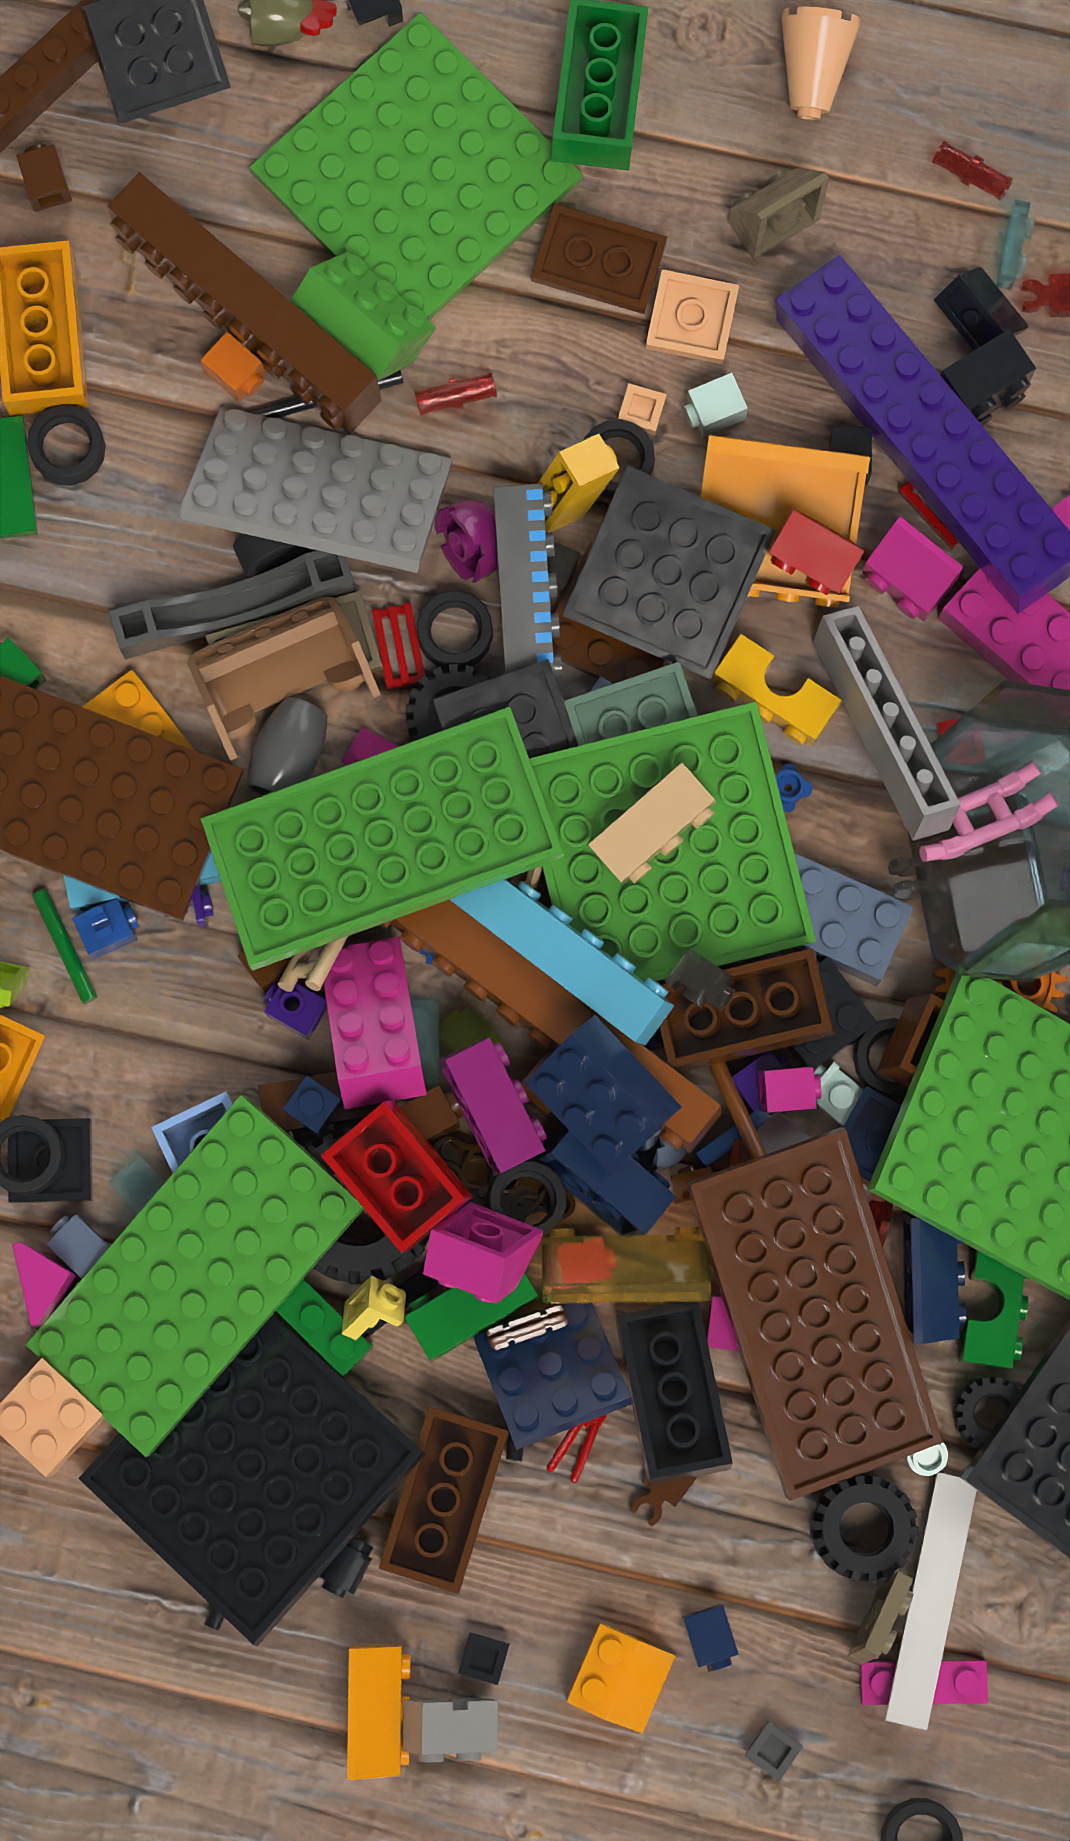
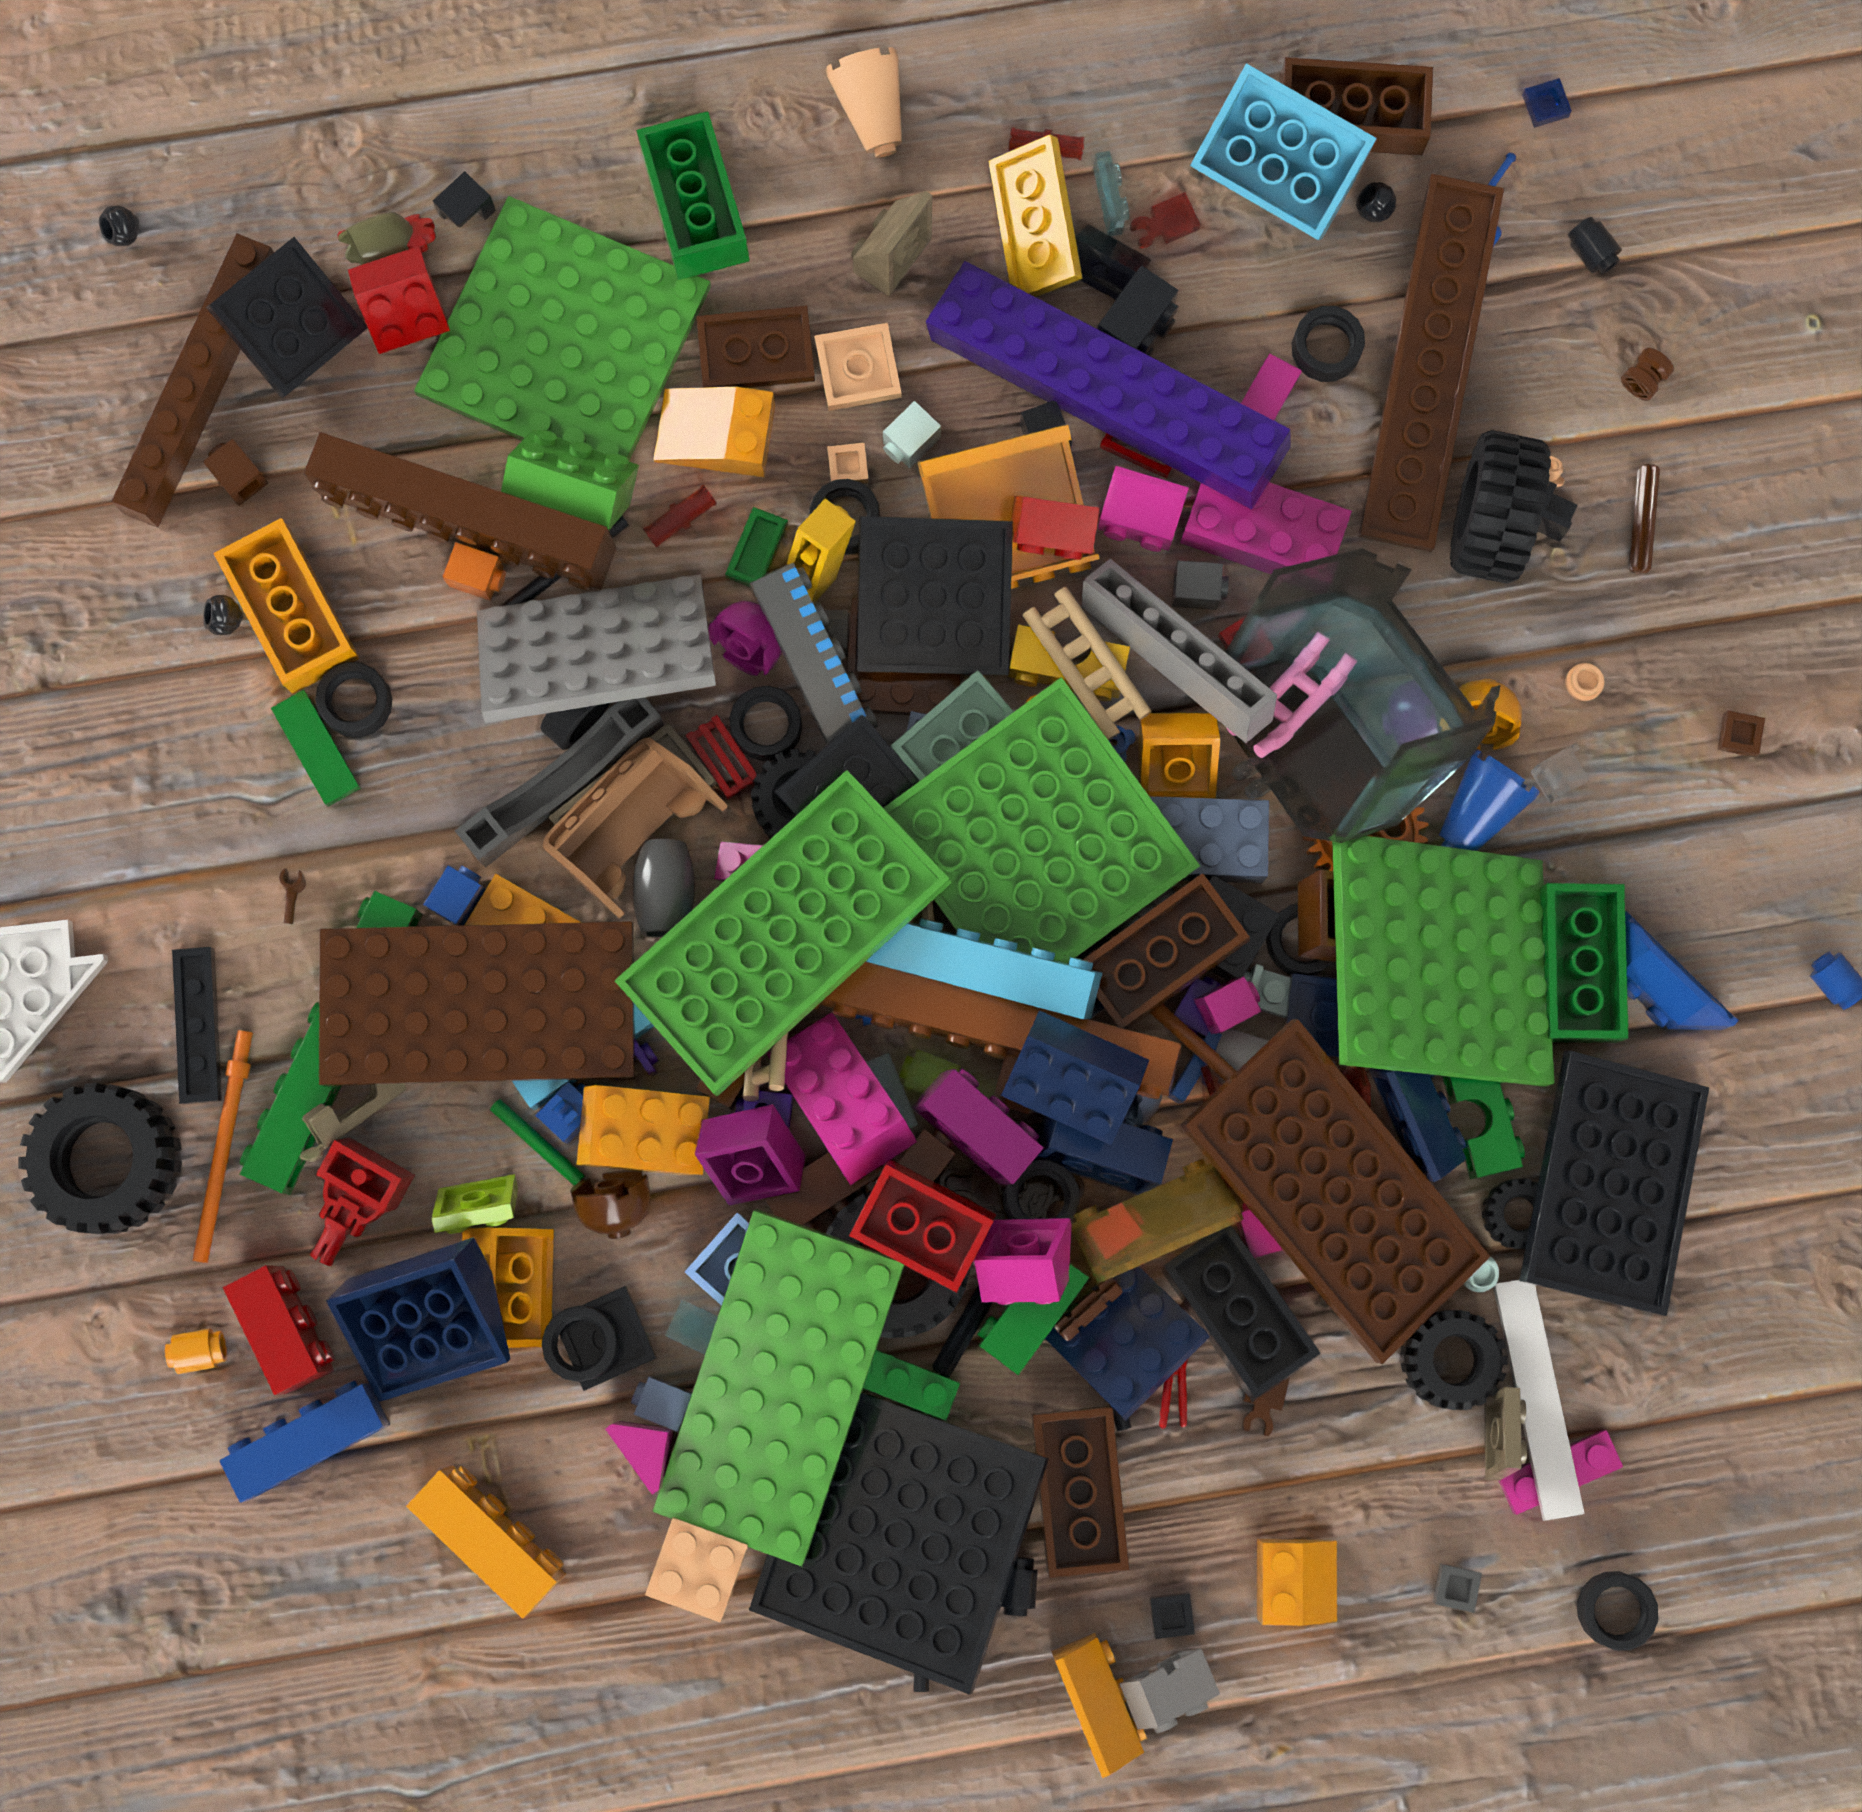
camera: 25 degrees left, 0 degrees up
dark blue brick [283,1076,343,1137] -> none
light yellow bracket [342,1275,406,1340] -> none
tan brick [588,763,717,884] -> none
clear smoke brick [665,947,735,1011] -> none
reddish brown plate [670,1165,712,1204] -> none
dark blue brick [682,1604,739,1672] -> none
none -> red brick [347,246,450,354]
none -> blue brick [423,865,486,926]
none -> reddish brown cylinder [570,1170,651,1239]
none -> light orange brick [576,1085,710,1176]
none -> slope [653,387,776,477]
none -> magenta brick [695,1104,806,1206]
none -> green tile [725,507,788,587]
none -> yellow plate [988,134,1083,297]
none -> tan bar [1022,586,1152,740]
none -> light orange slope [1138,713,1220,799]
none -> dark grey brick [1172,560,1229,610]

